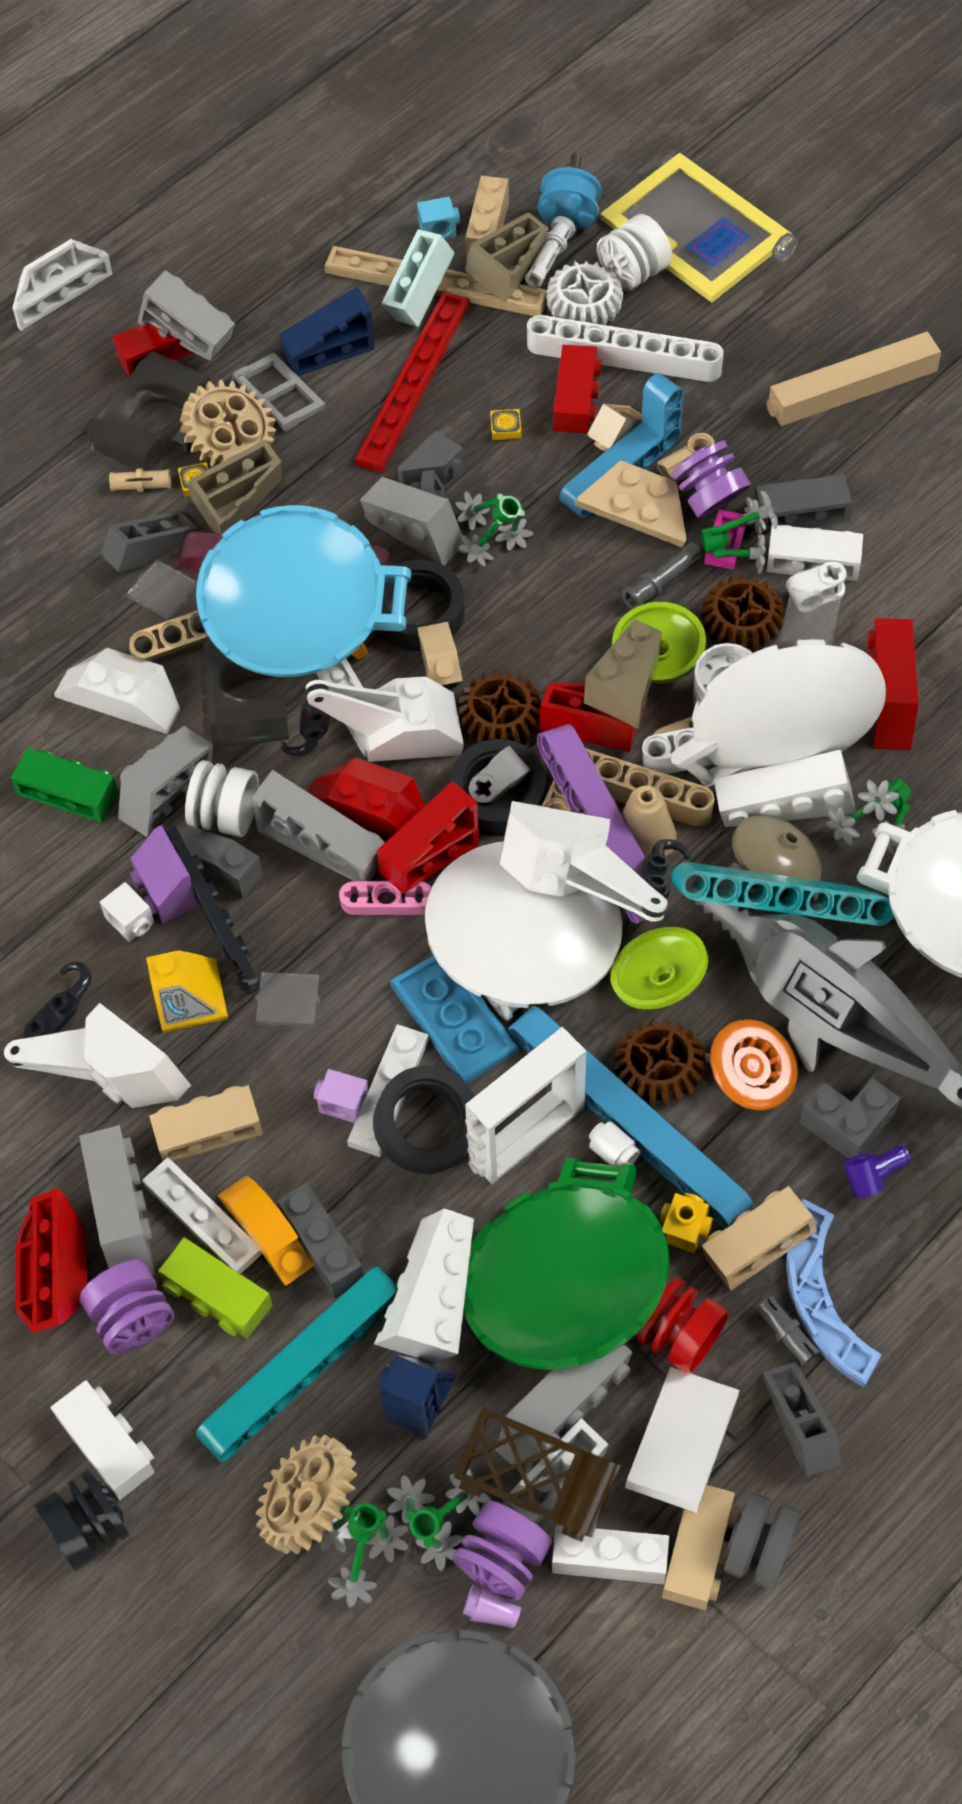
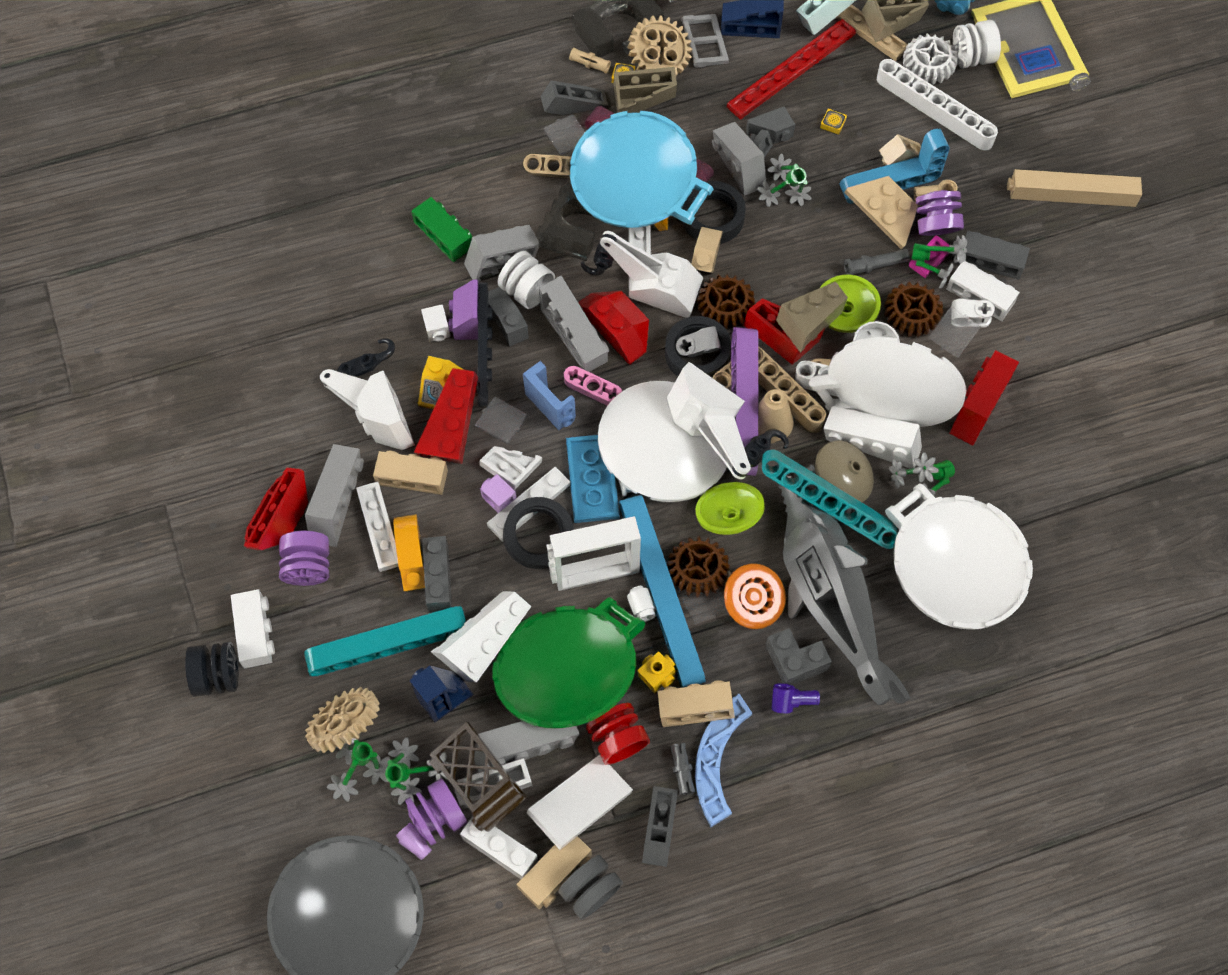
camera: 25 degrees right, 5 degrees up
white wedge [54,648,180,734] -> none
lime brick [158,1237,273,1339] -> none
red wedge [377,781,479,894] -> none
white pin [525,216,576,287] -> none
red brick [553,344,602,434] -> none
none -> red wedge [414,368,478,464]
none -> white wing [480,446,542,490]
none -> medium blue panel [523,361,576,430]

